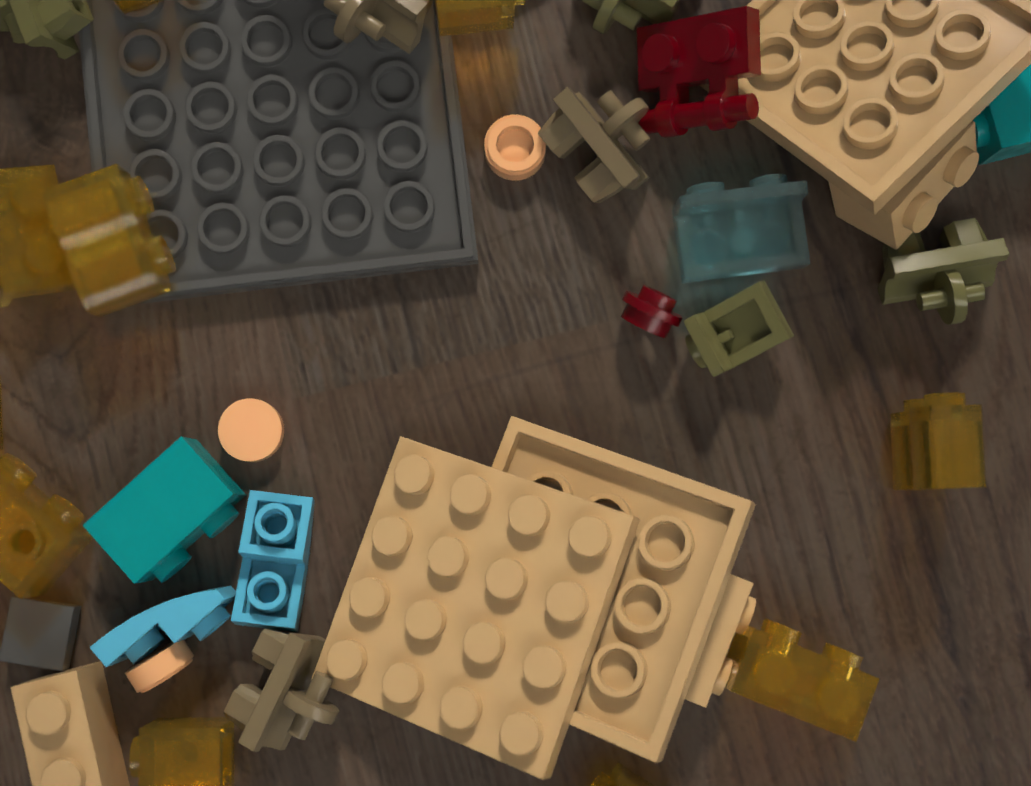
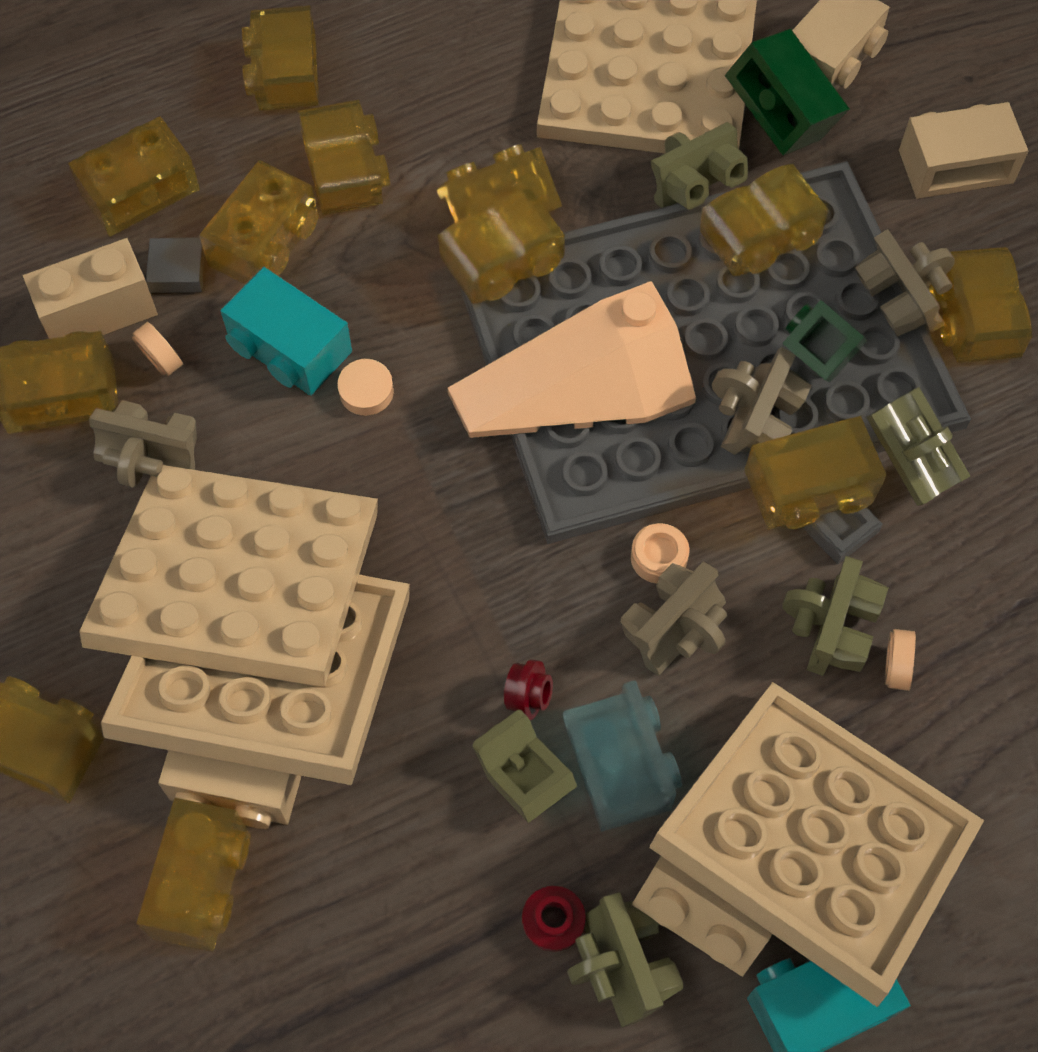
camera: 80 degrees right, 20 degrees down
medium azure slope [89,586,236,667] -> none
medium azure slope [231,490,315,632] -> none
dark red plate [636,6,761,138] -> none
clear yellow brick [890,393,987,490] -> none
none -> light nougat wedge [448,281,696,438]
none -> dark red plate [522,886,586,952]

